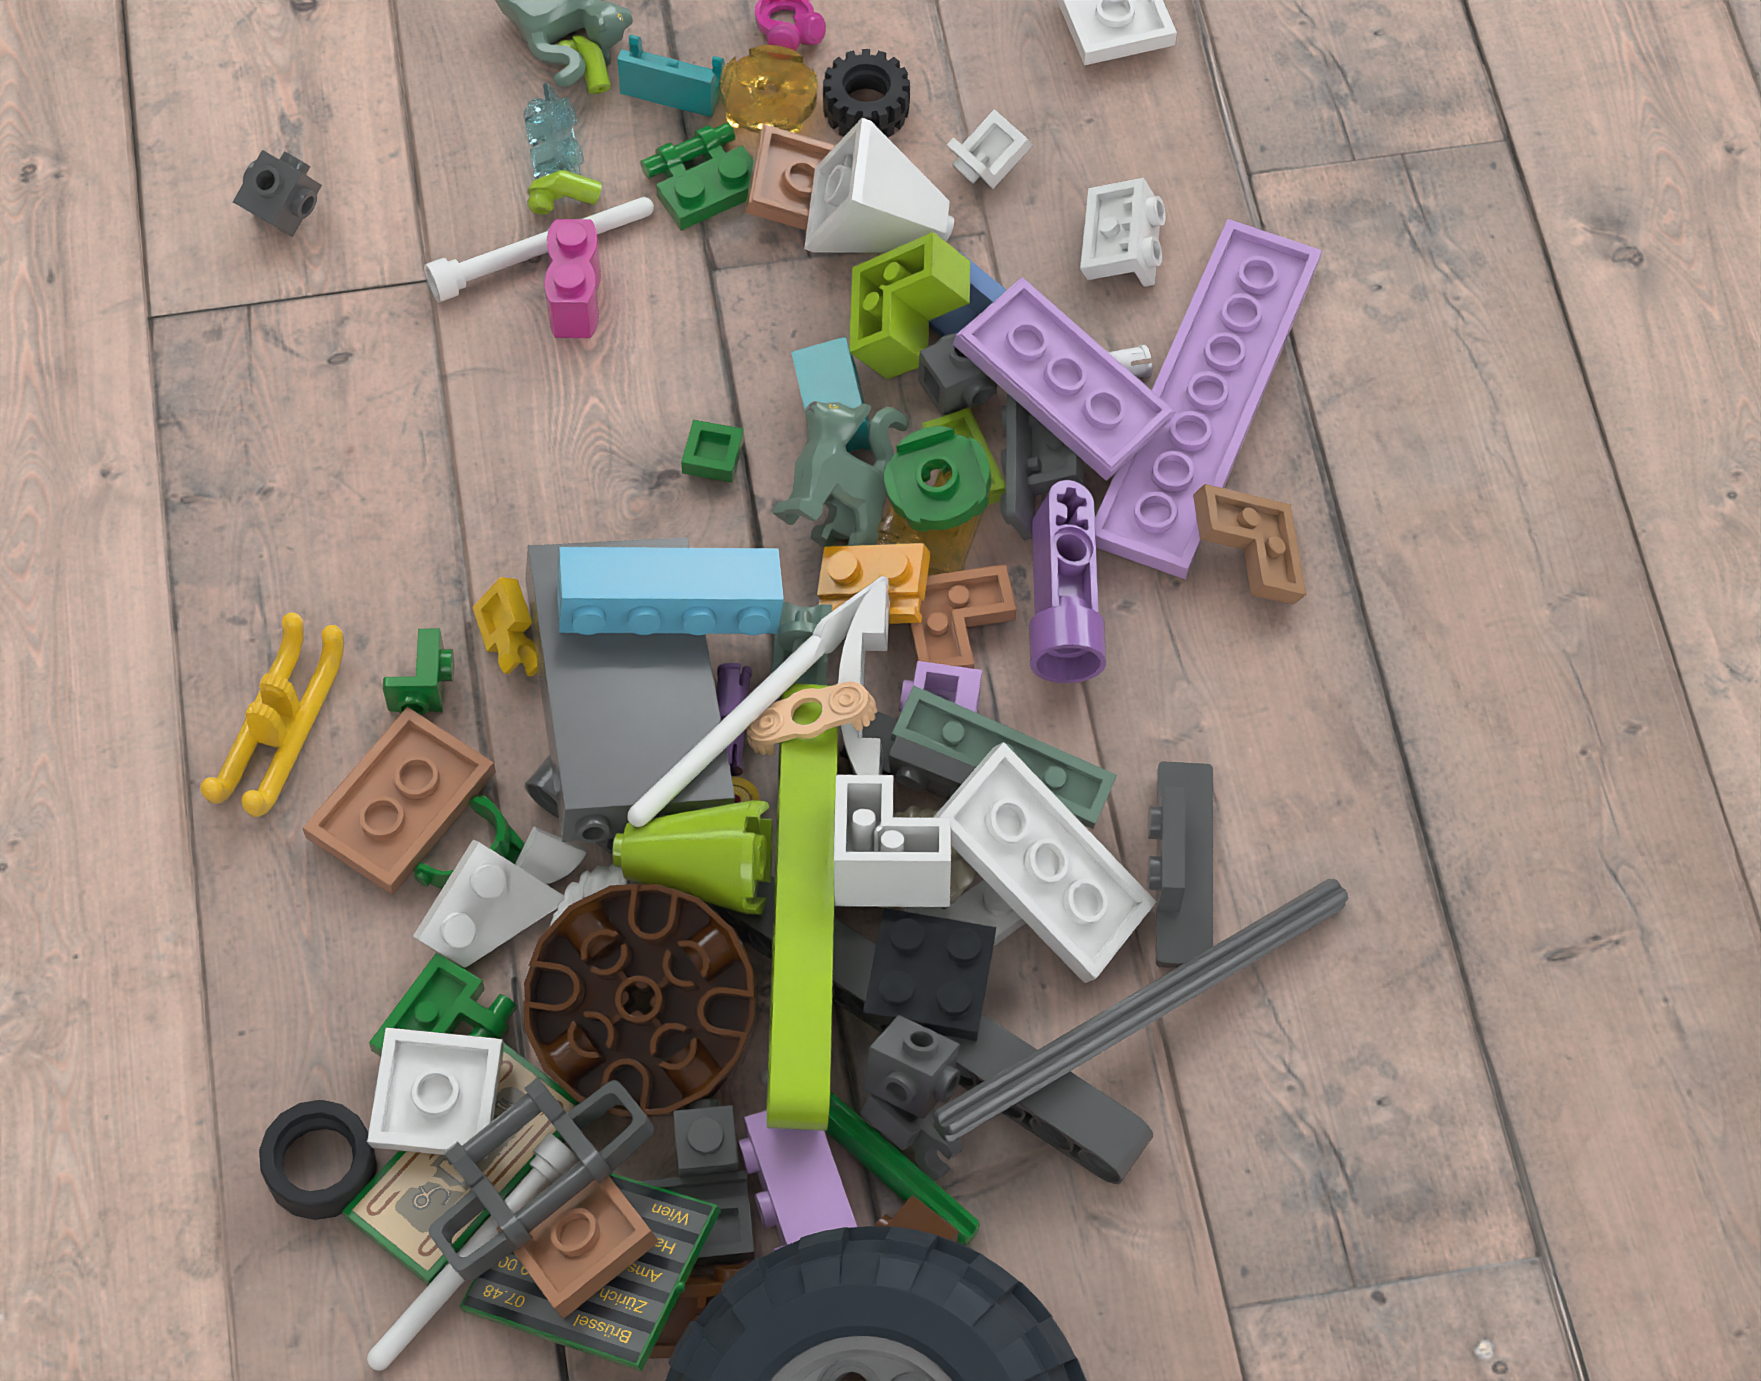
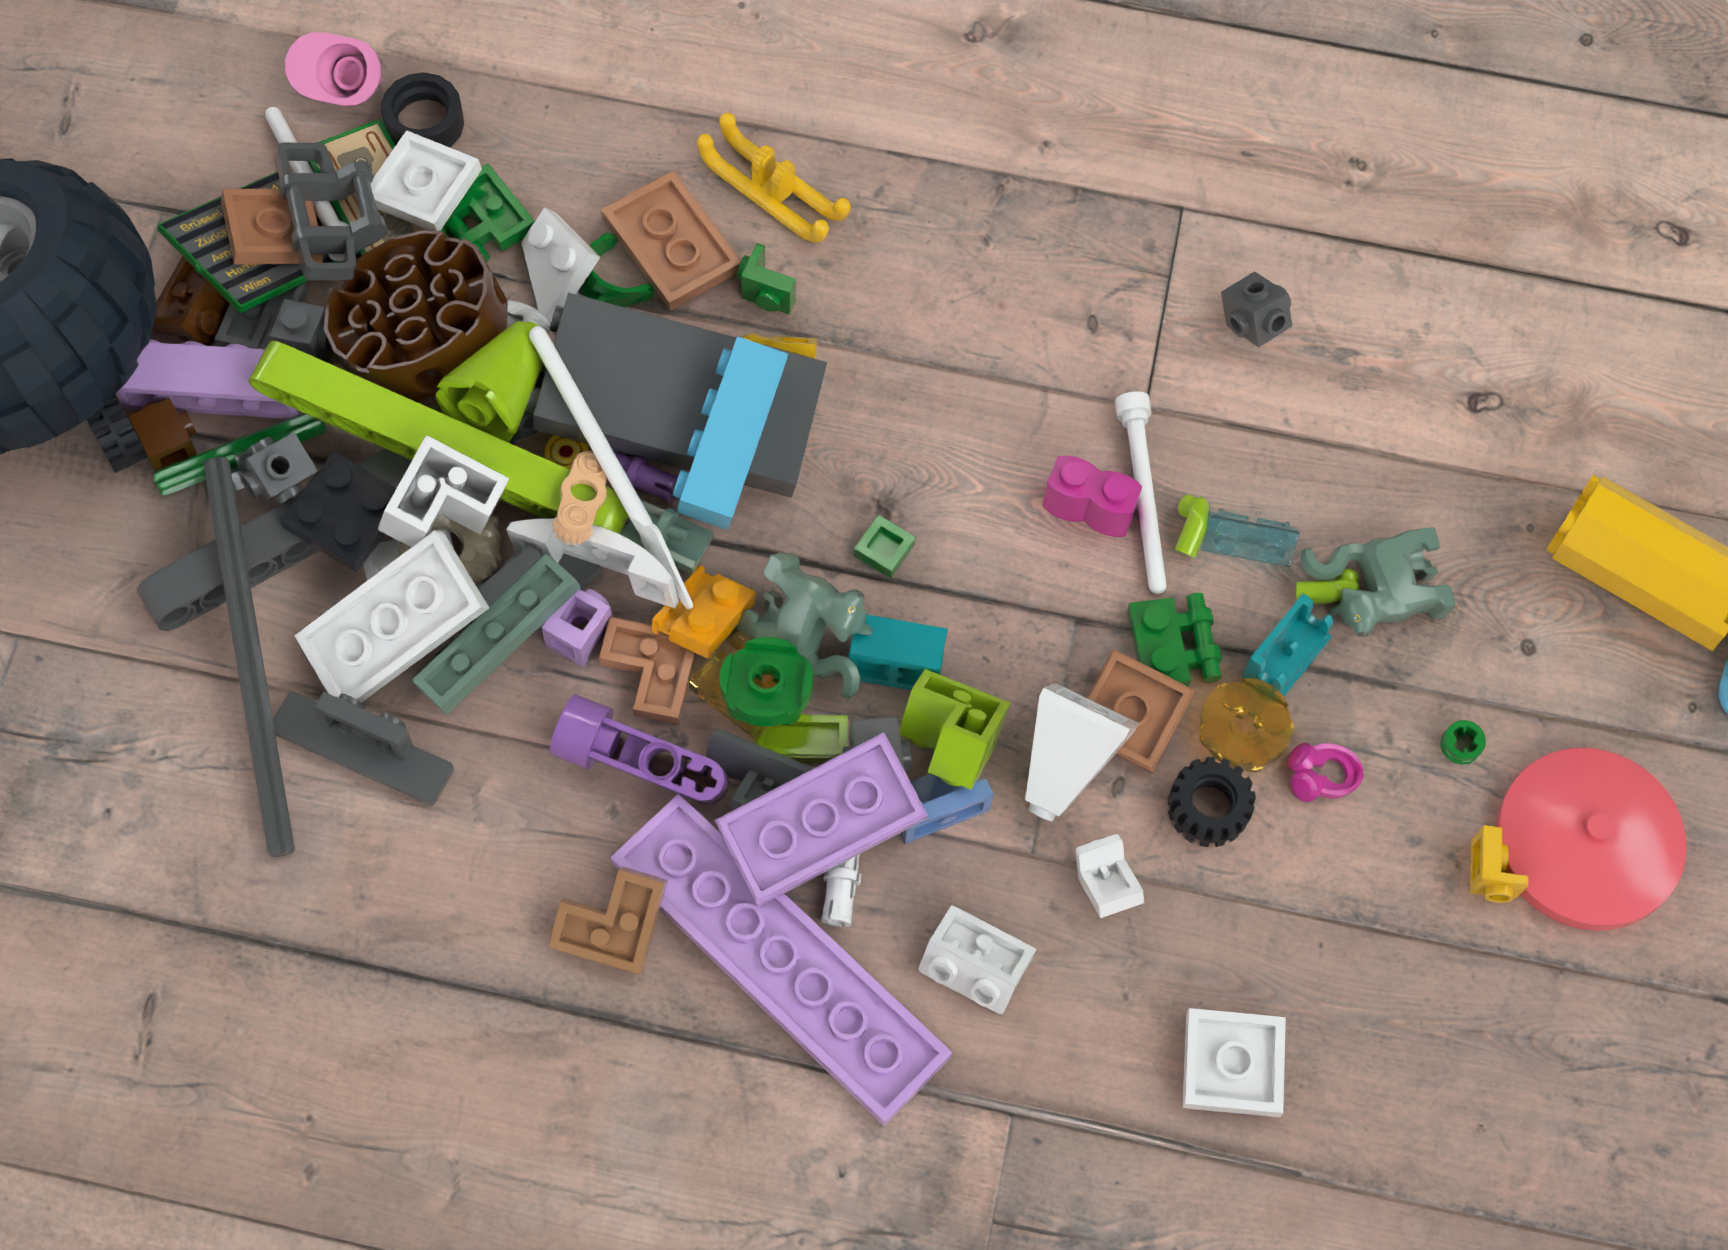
camera: 110 degrees right, 5 degrees up
none -> bright pink piece [285,32,382,106]

